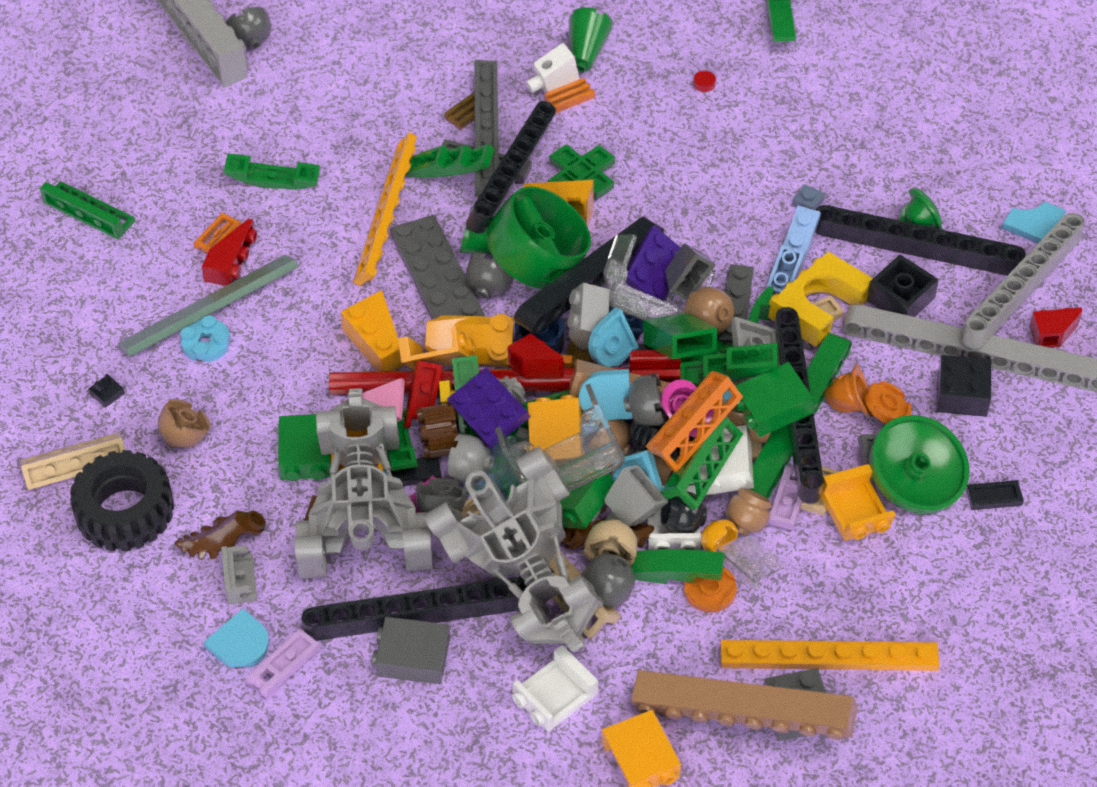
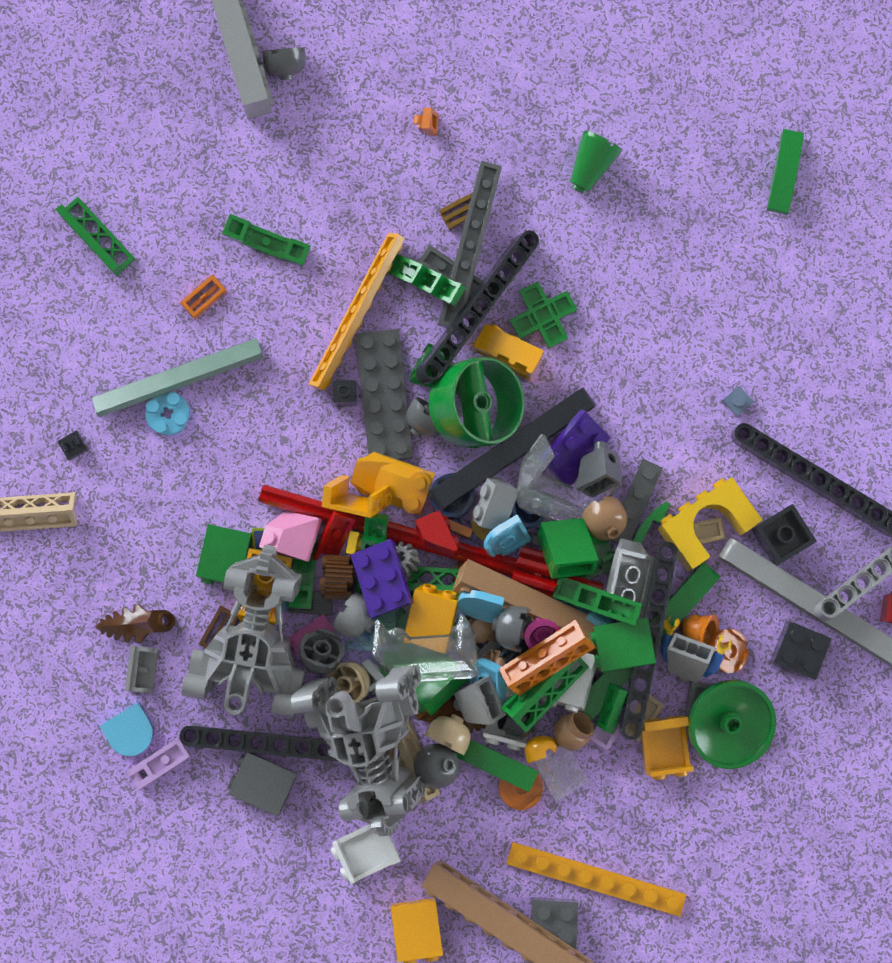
camera: 15 degrees right, 30 degrees up
black tyre [70,450,174,551] -> none
medium nougat cylinder [158,399,211,448] -> none
red slope [201,218,257,286] -> none
light orange wedge [340,290,403,371] -> none
white torso [526,43,579,93] -> none
orange tile [544,78,595,114] -> none
red tile [693,70,716,92] -> none
light blue slope [766,206,821,293] -> none
green helmet [900,188,942,229] -> none
black tile [966,480,1024,510] -> none
none -> black brick [333,380,357,407]
none -> orange tile [413,108,439,136]
none -> green plate [596,683,628,734]
none -> light grey torso [660,616,732,683]

